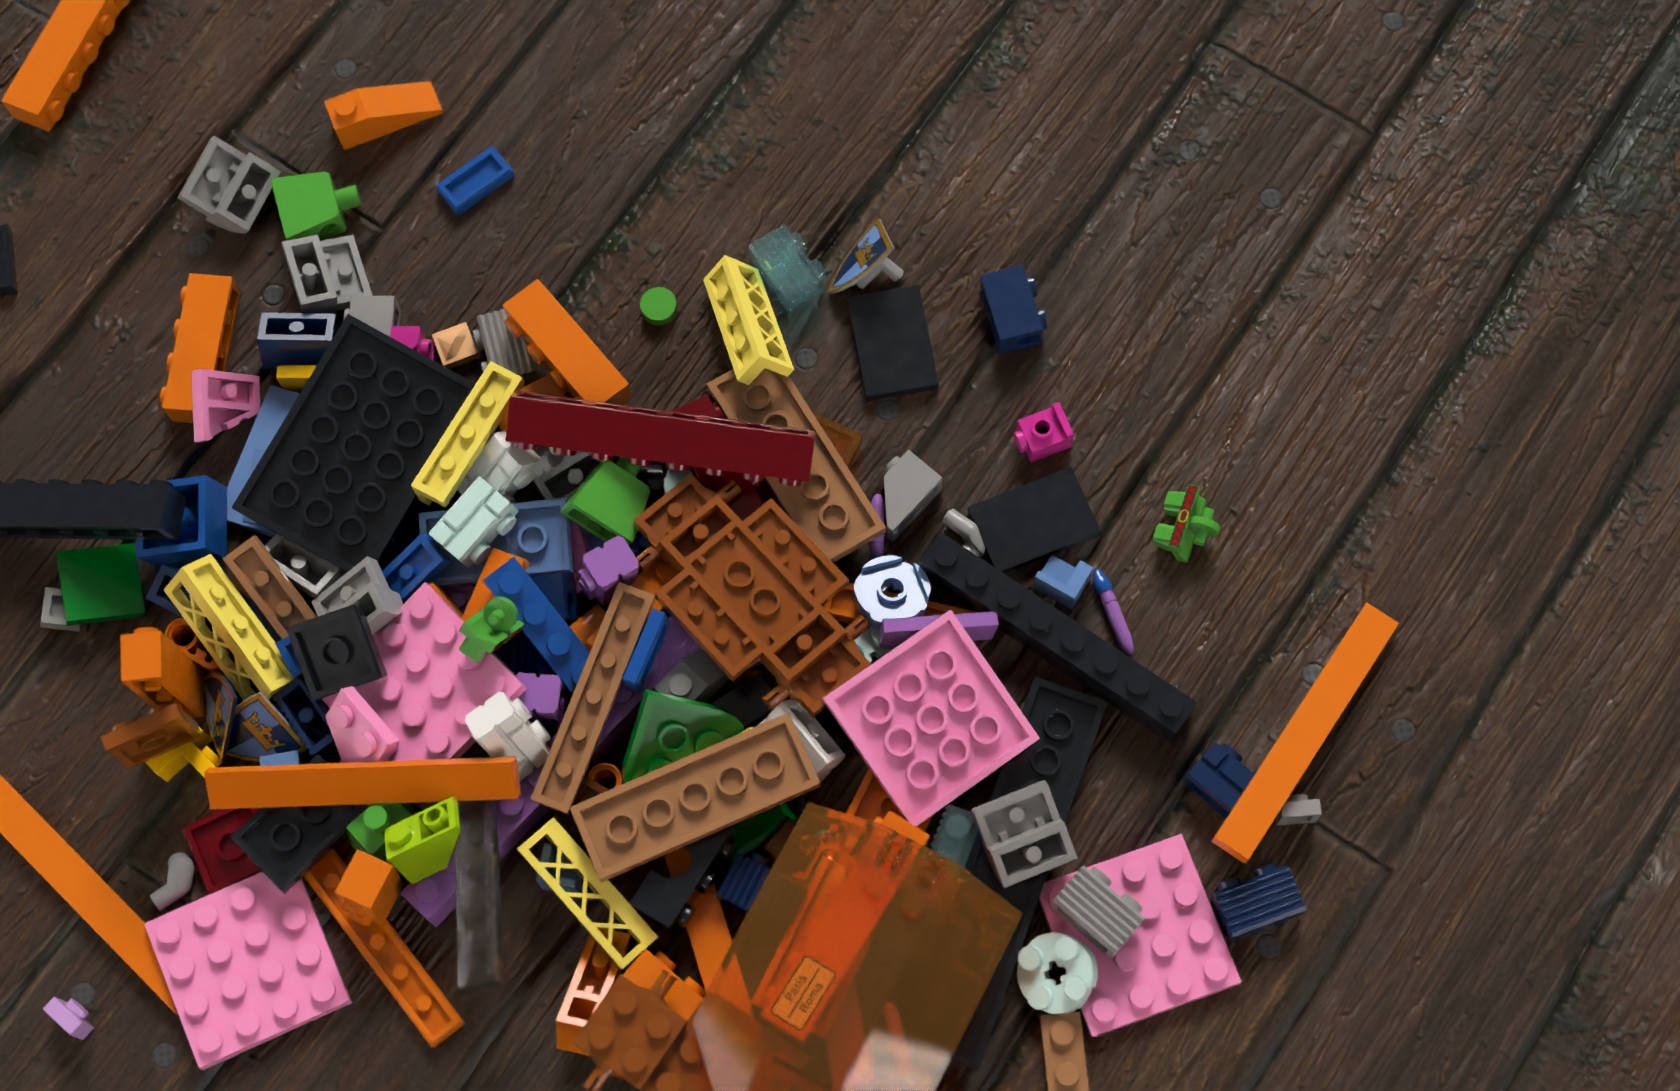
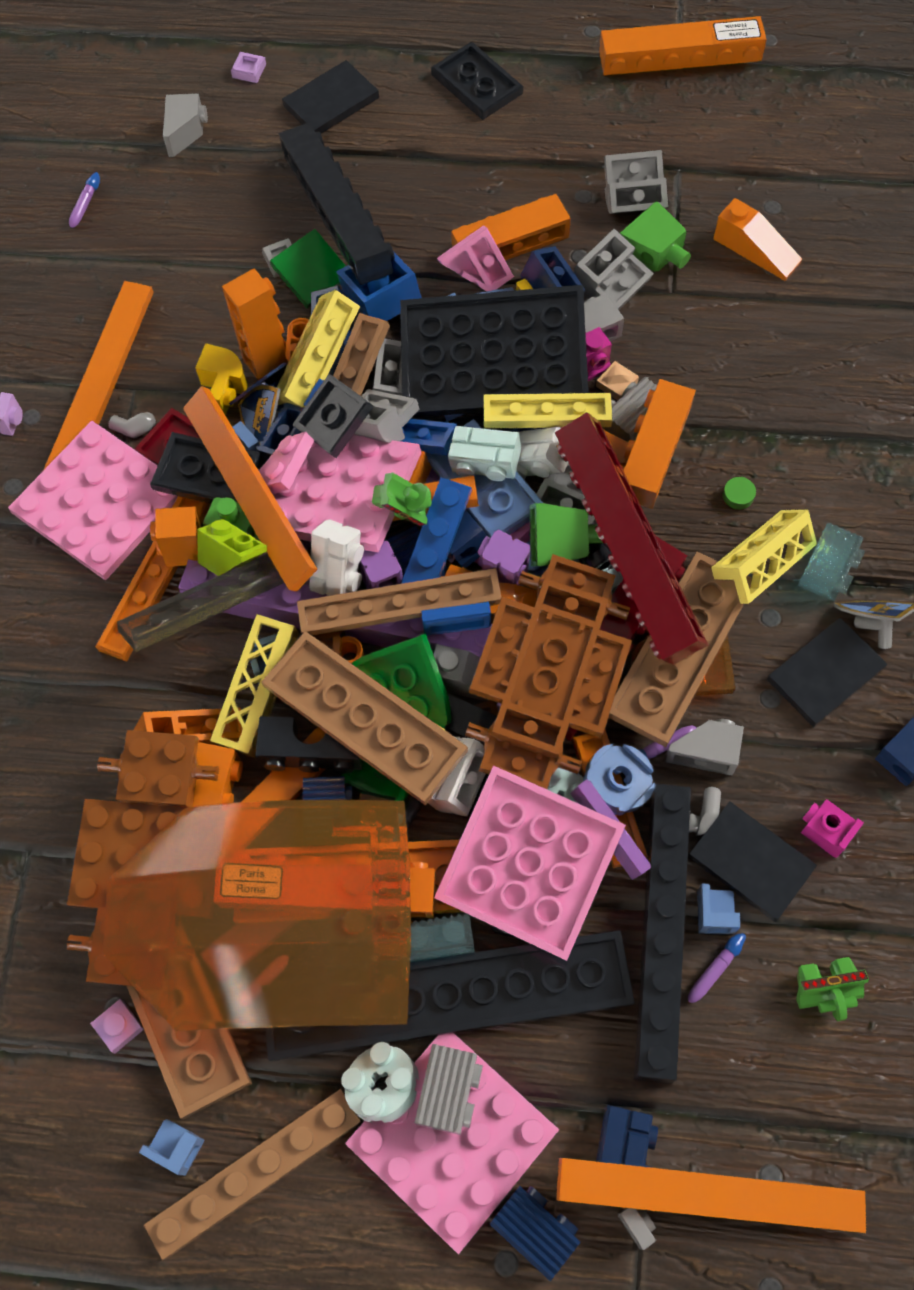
camera: 60 degrees right, 5 degrees down
dark orange plate [101,703,202,769] -> none
blue tile [435,146,515,216] -> none
light grey brick [971,780,1078,888] -> none

